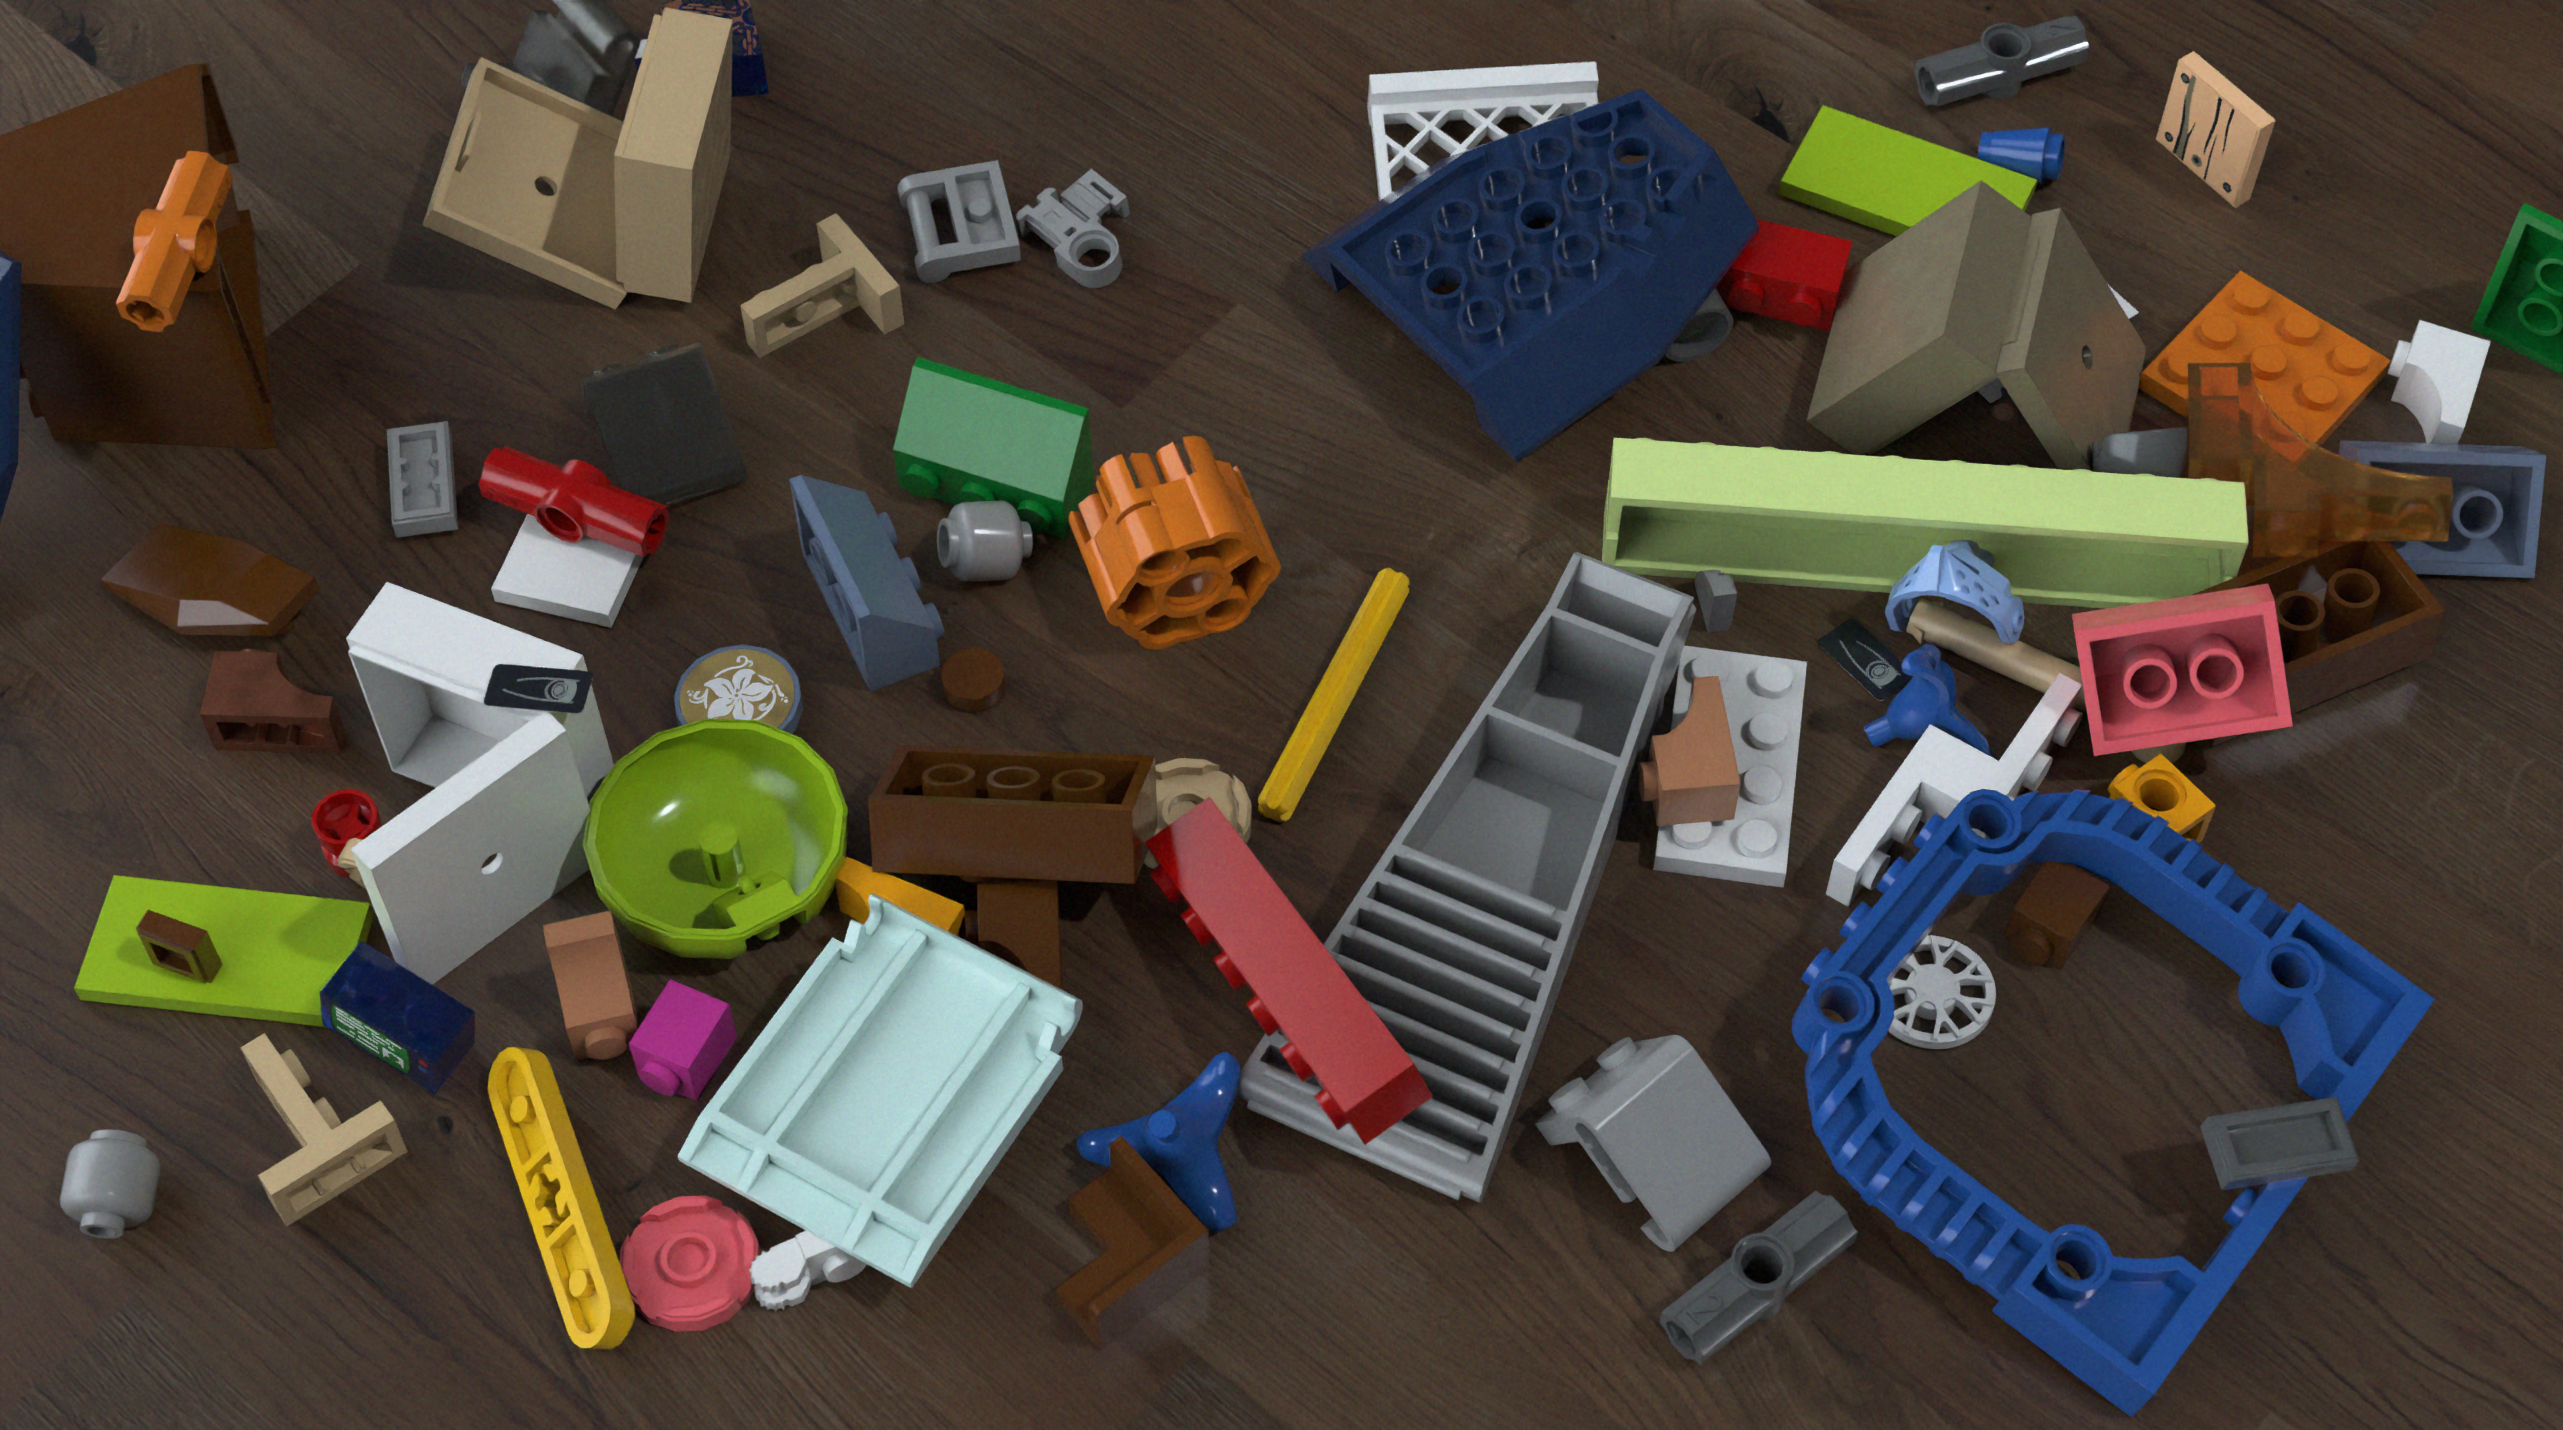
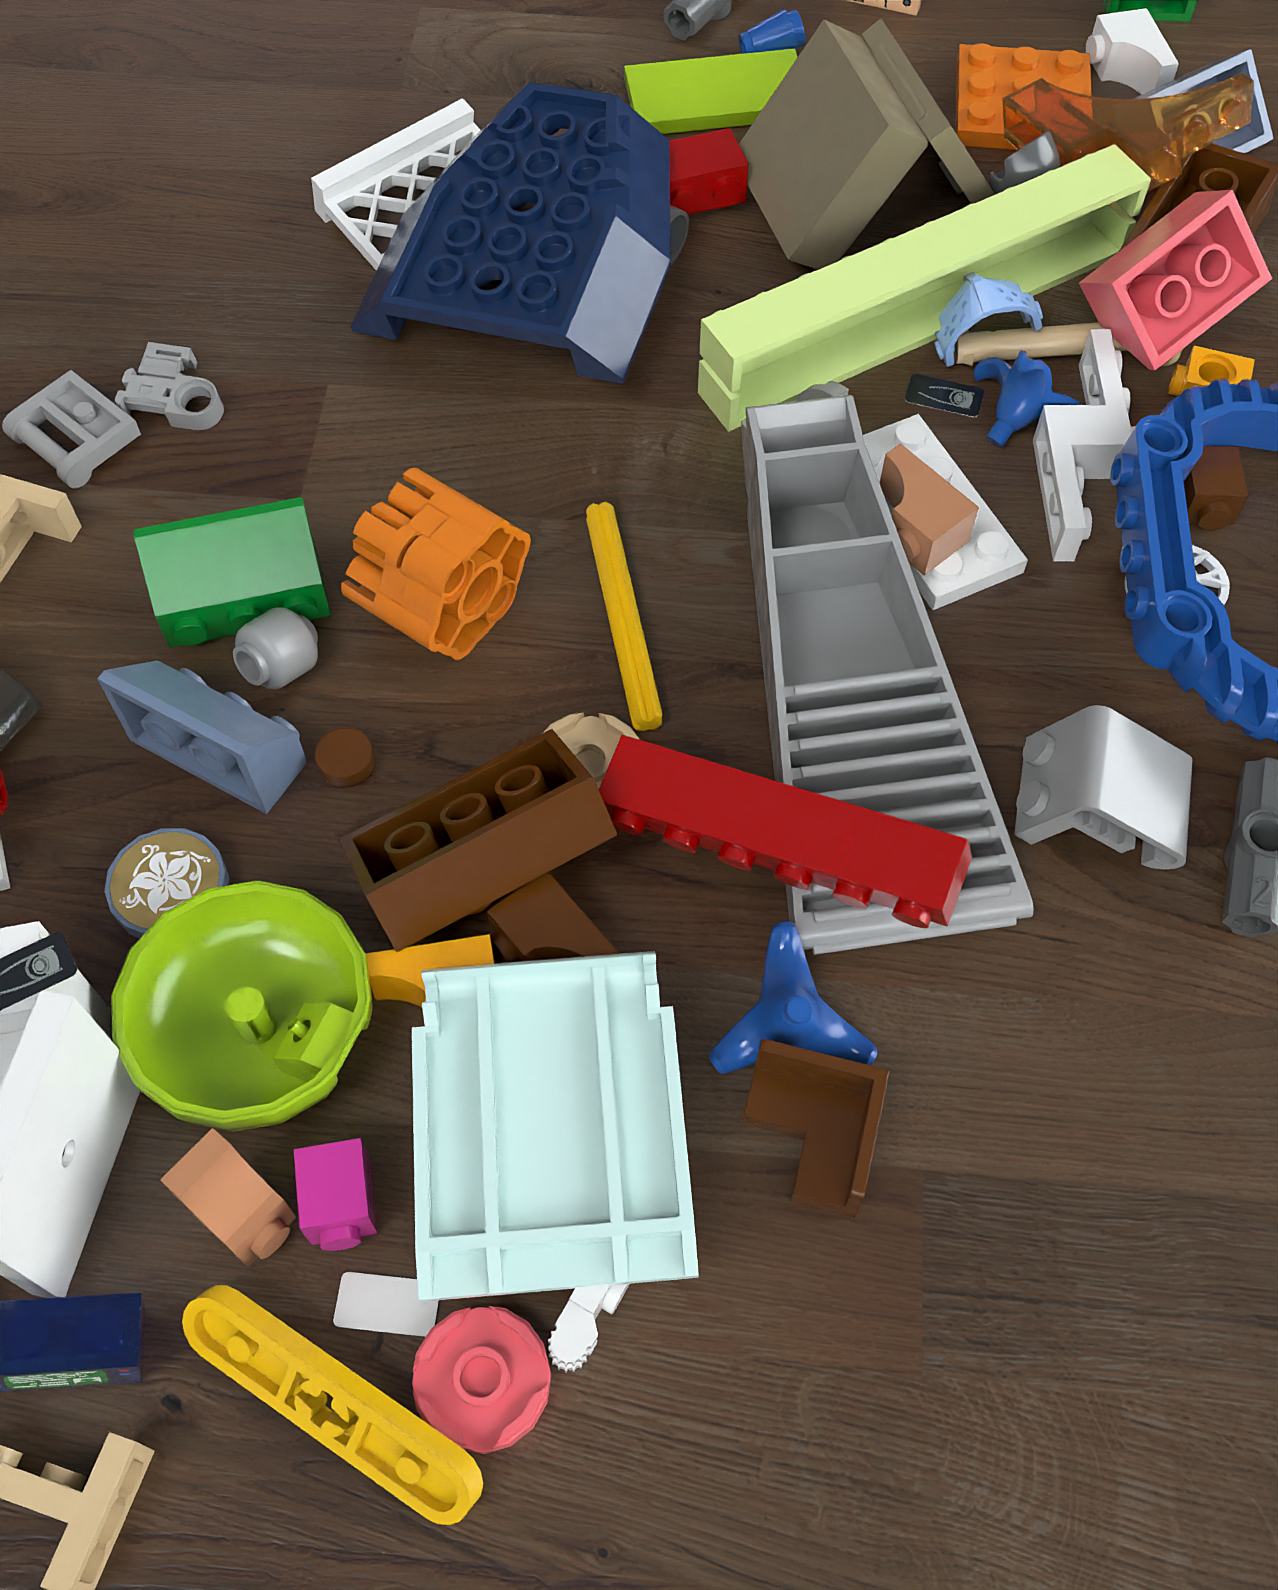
camera: 35 degrees left, 5 degrees up
none -> white sticker [333,1272,439,1337]

